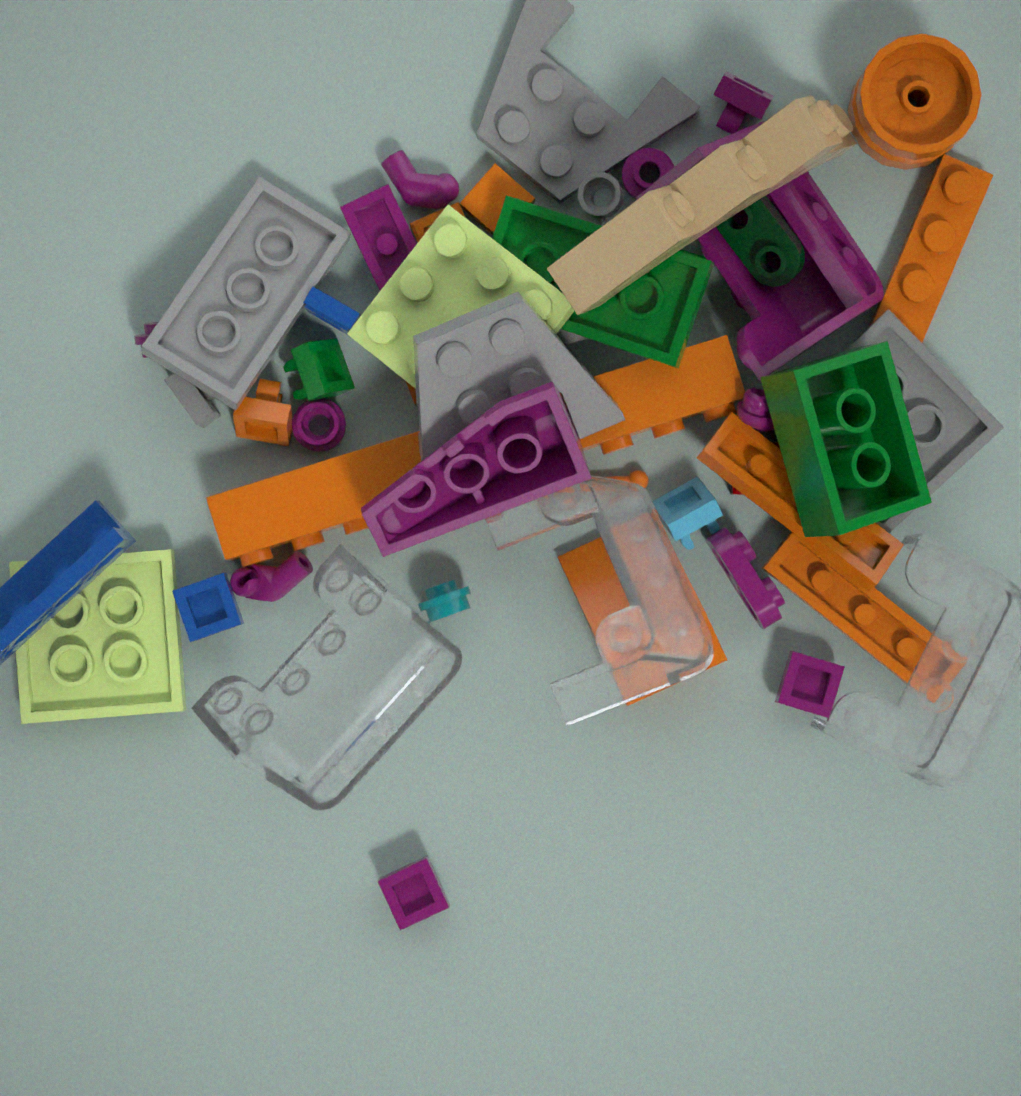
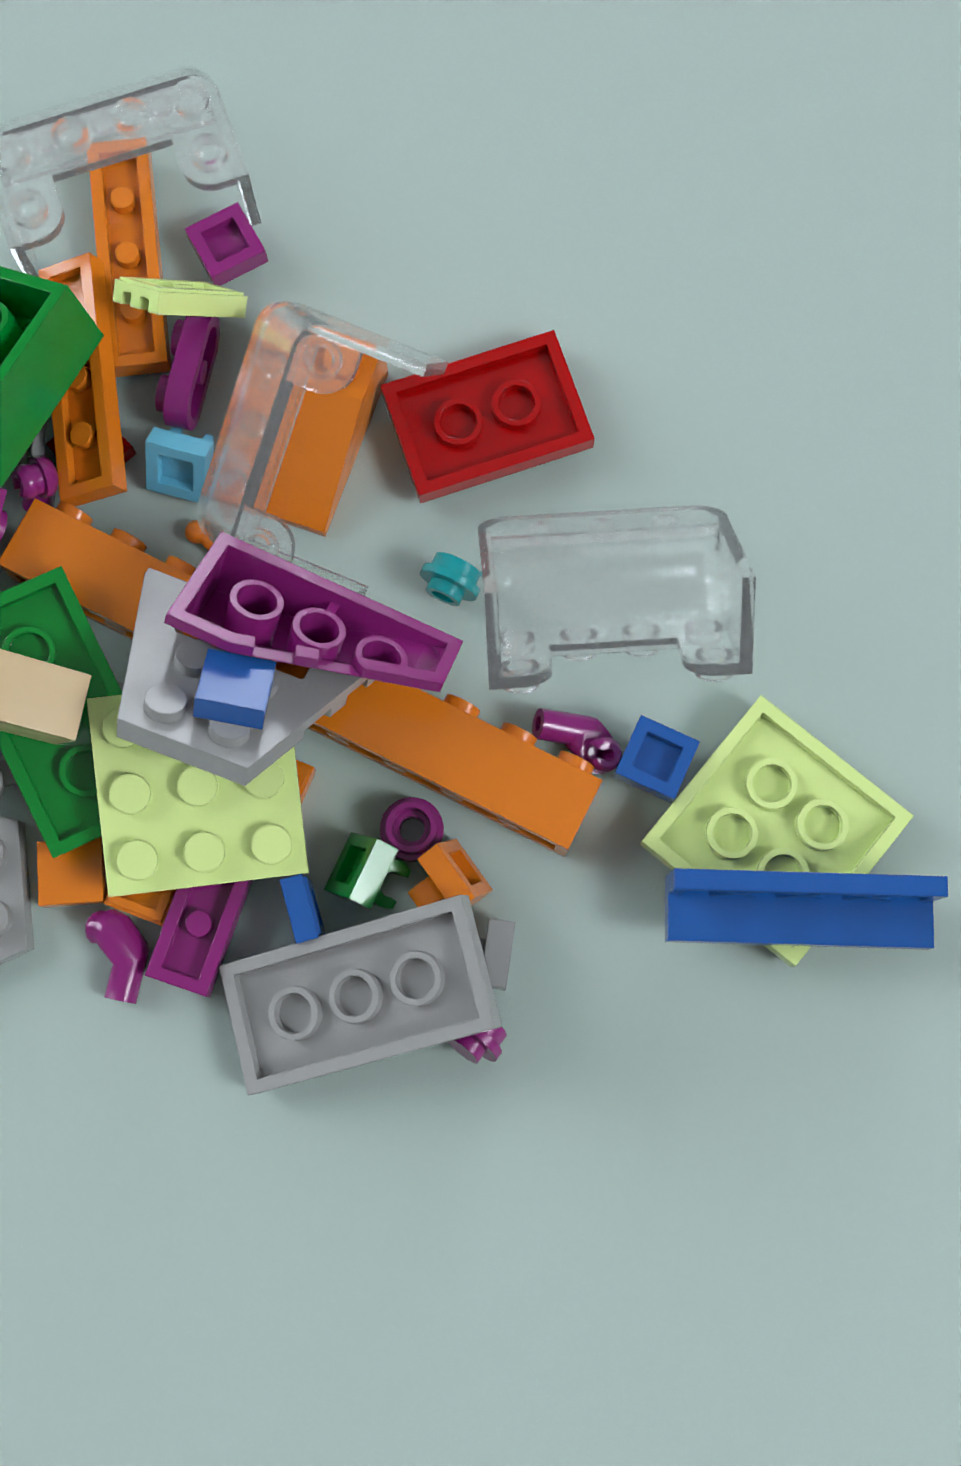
camera: 135 degrees left, 10 degrees down
magenta plate [377,856,450,931] -> none
none -> yellowish green tile [113,276,248,318]
none -> blue tile [193,648,277,730]
none -> red plate [381,330,595,504]

